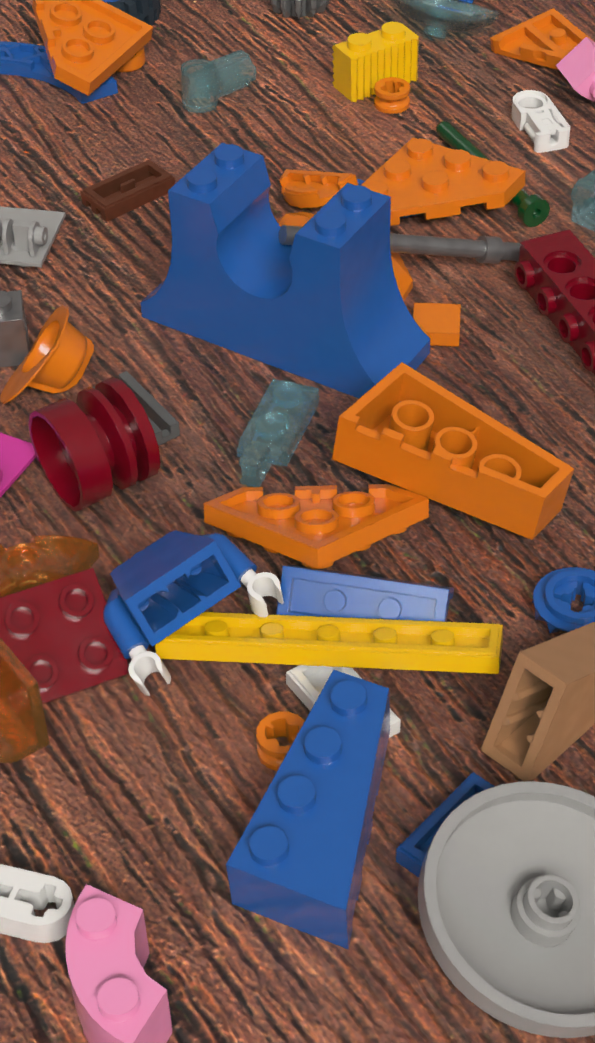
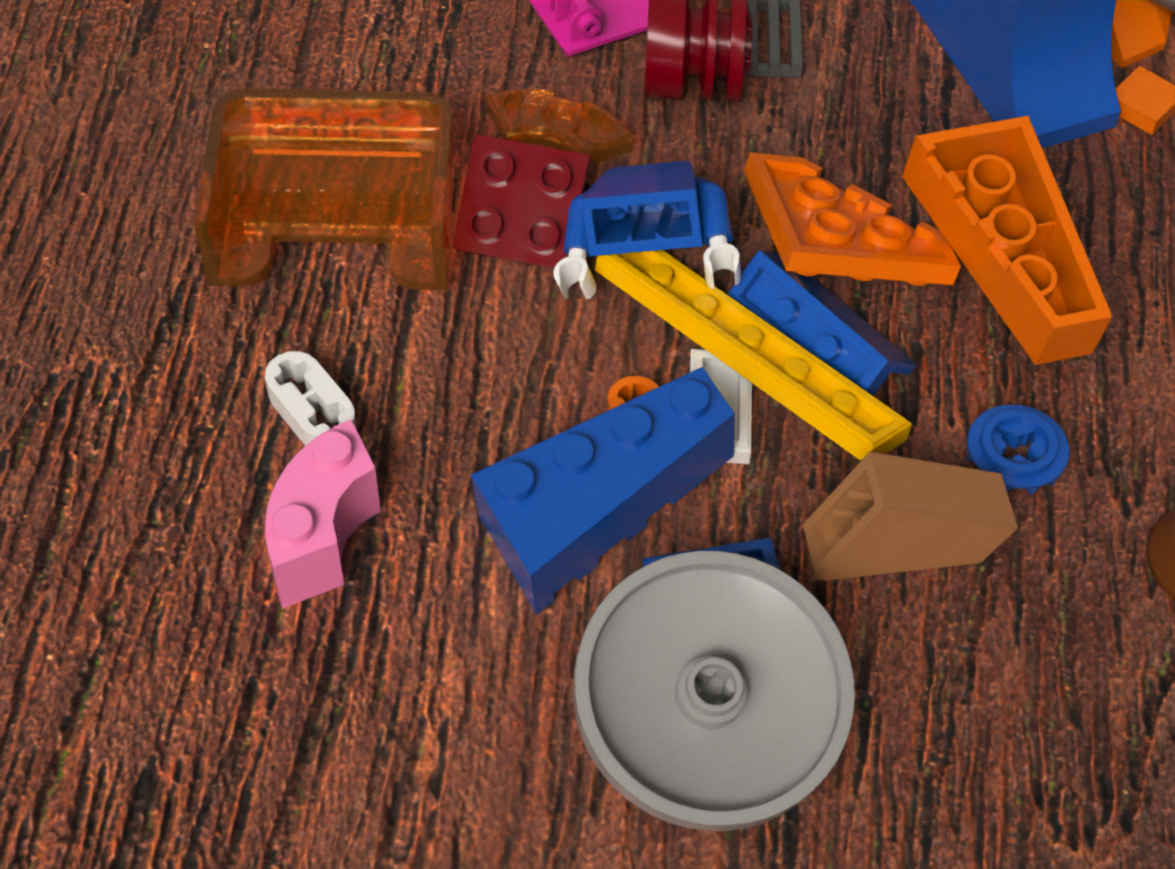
camera: 35 degrees right, 10 degrees up
clear light blue hinge [237,379,319,487] -> none

